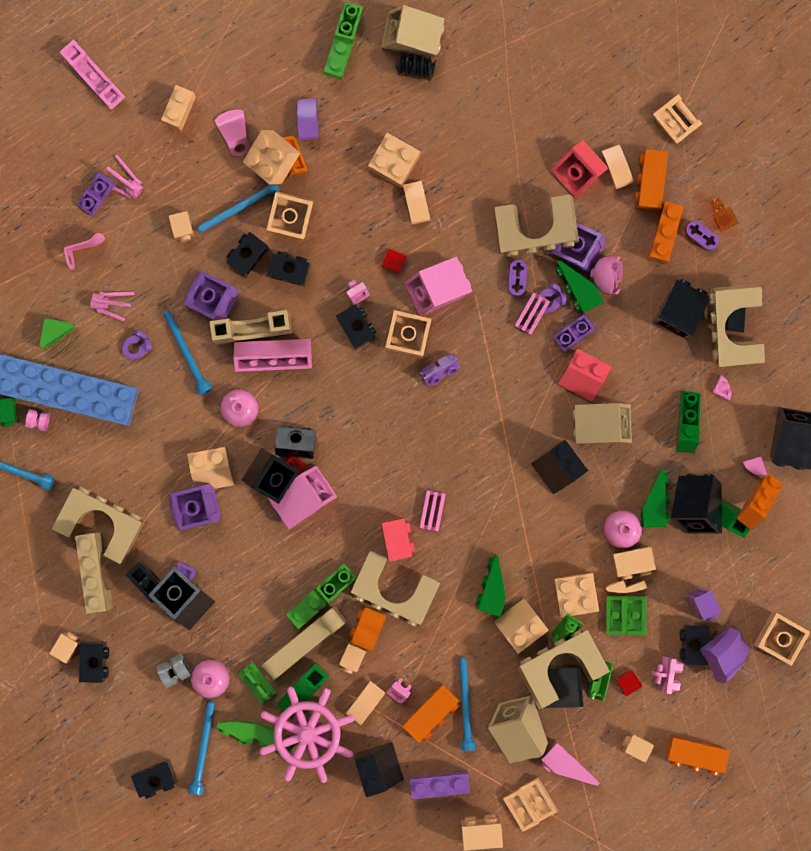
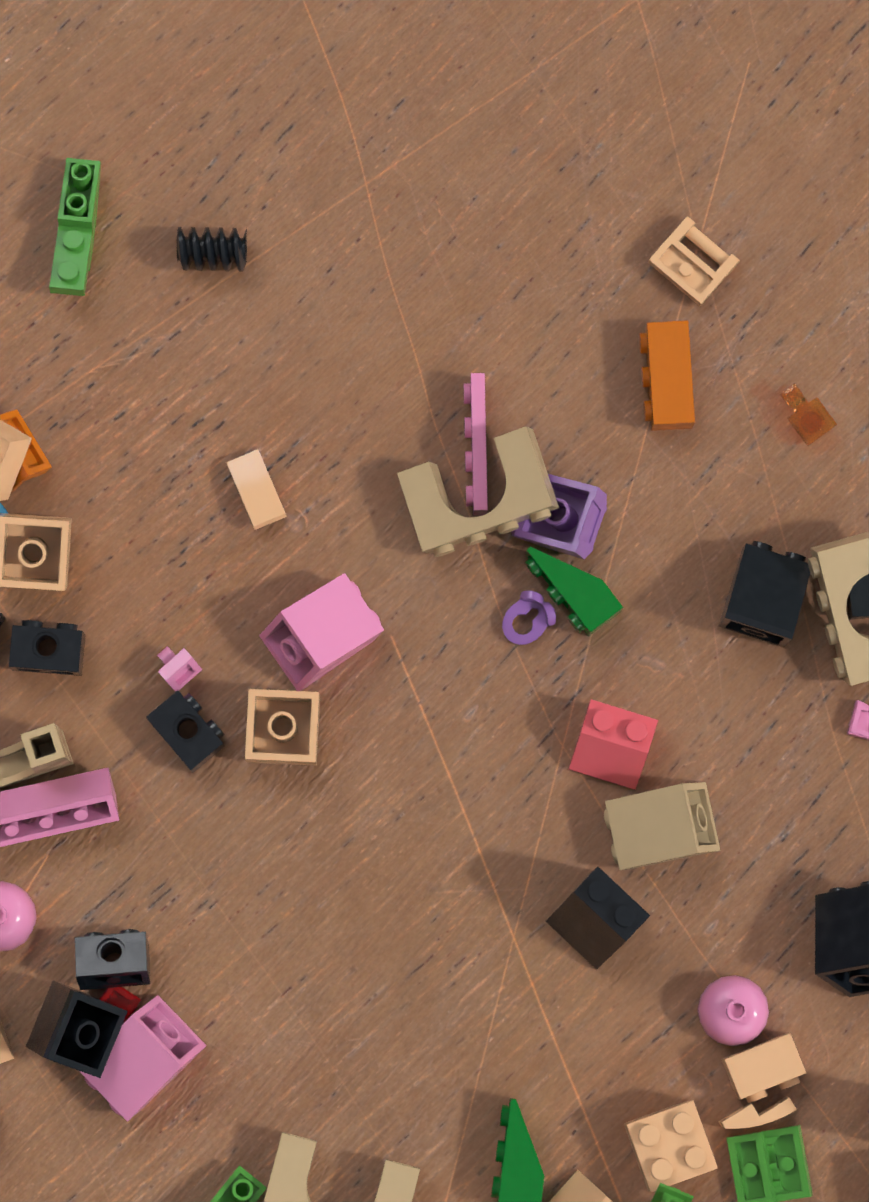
camera: 10 degrees left, 5 degrees down
medium lavender slope [297,98,319,140] -> none
light nougat brick [368,133,420,188] -> none
tan slope [381,5,445,58] -> none
red tile [381,248,407,274] -> none
coral slope [382,518,415,562] -> none
medium lavender hinge [420,354,461,387] -> none
bright pink tile [420,490,446,532] -> none
medium lavender beam [508,260,527,297] -> none
bright pink tile [515,292,550,335] -> none
coral slope [550,140,608,199] -> none
medium lavender slope [553,314,596,352] -> none
bright pink cylinder [590,256,623,294] -> none
light nougat slope [602,145,634,189] -> none
green slope [641,469,670,528] -> none
orange brick [647,201,684,265] -> none
green slope [675,391,701,454] -> none
medium lavender beam [685,221,719,251] -> none
none -> bright pink plate [464,373,488,516]

